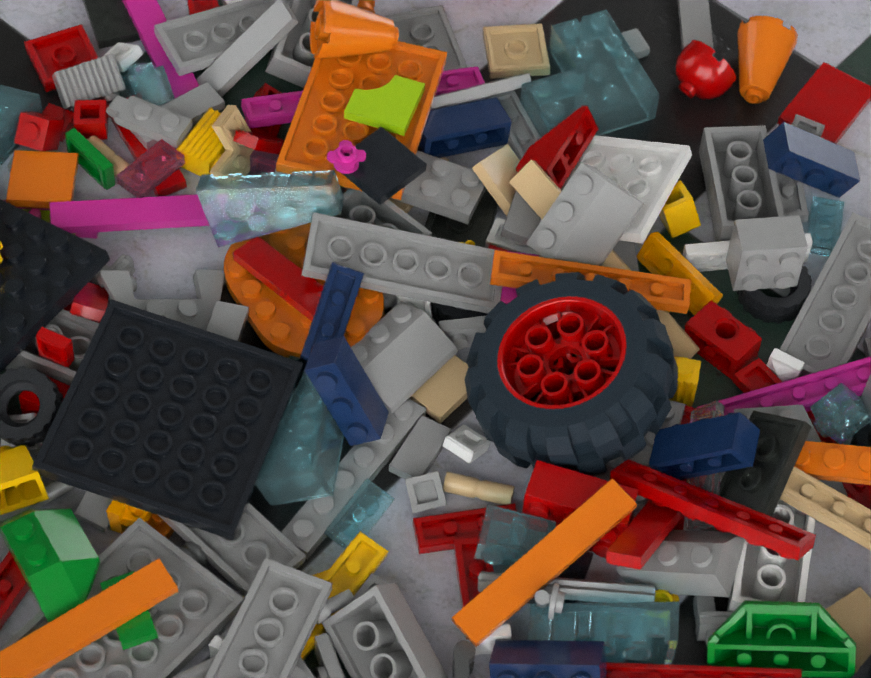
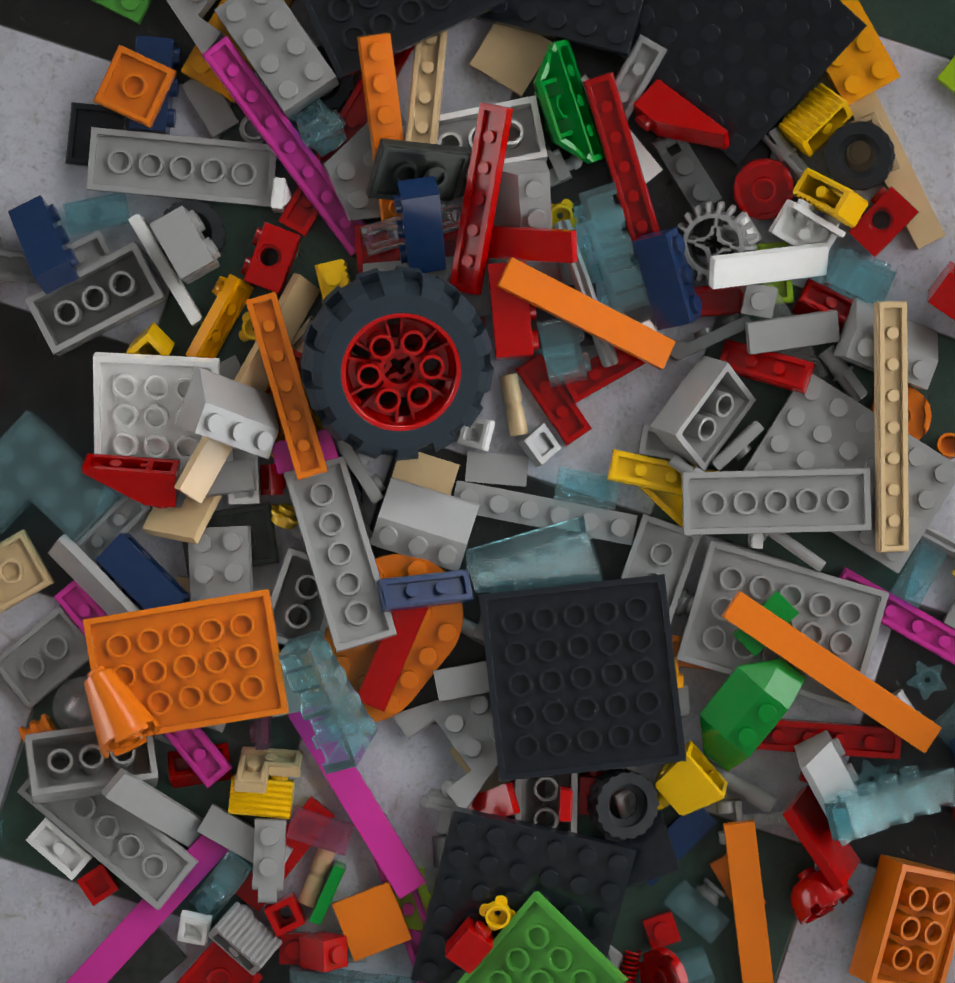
camera: 105 degrees left, 35 degrees up
red tile [233,130,285,155] -> none
dark blue brick [304,336,389,446] -> none
dark pink plate [327,140,366,174] -> none
black tile [342,127,427,205] -> none
lime tile [344,75,425,136] -> none
light grey plate [534,583,566,620] -> none

